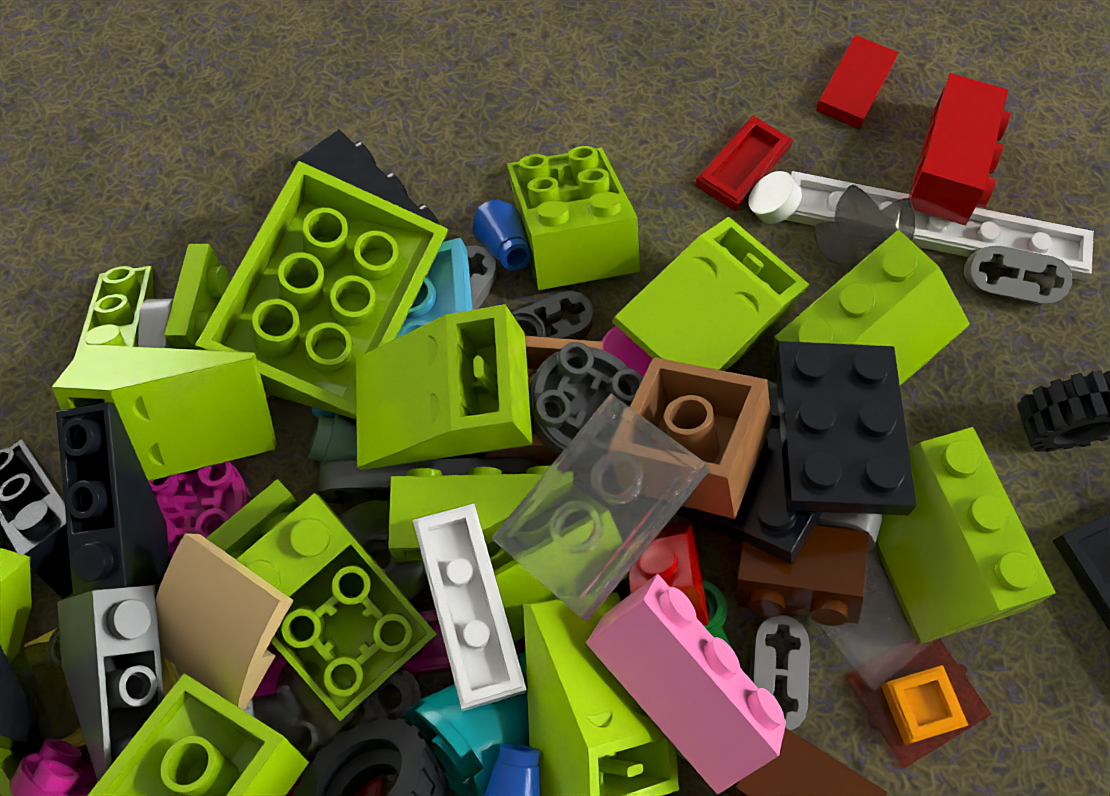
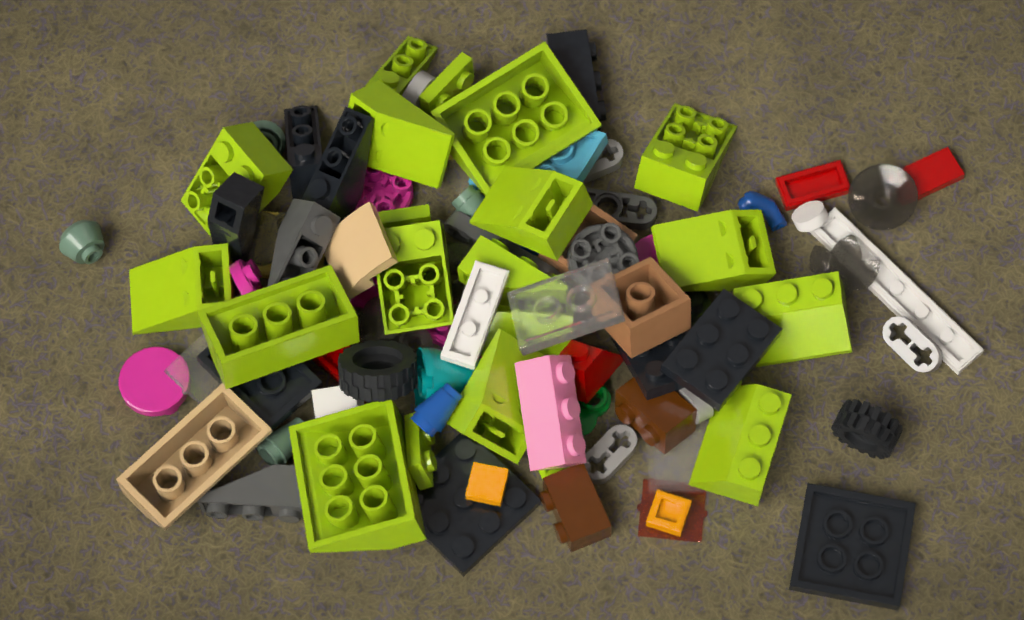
camera: 40 degrees right, 0 degrees up
blue cone [472,200,532,271] -> none
red brick [906,73,1011,226] -> none
none -> blue arm [738,191,787,232]
none -> clear smoke dish [848,164,918,230]

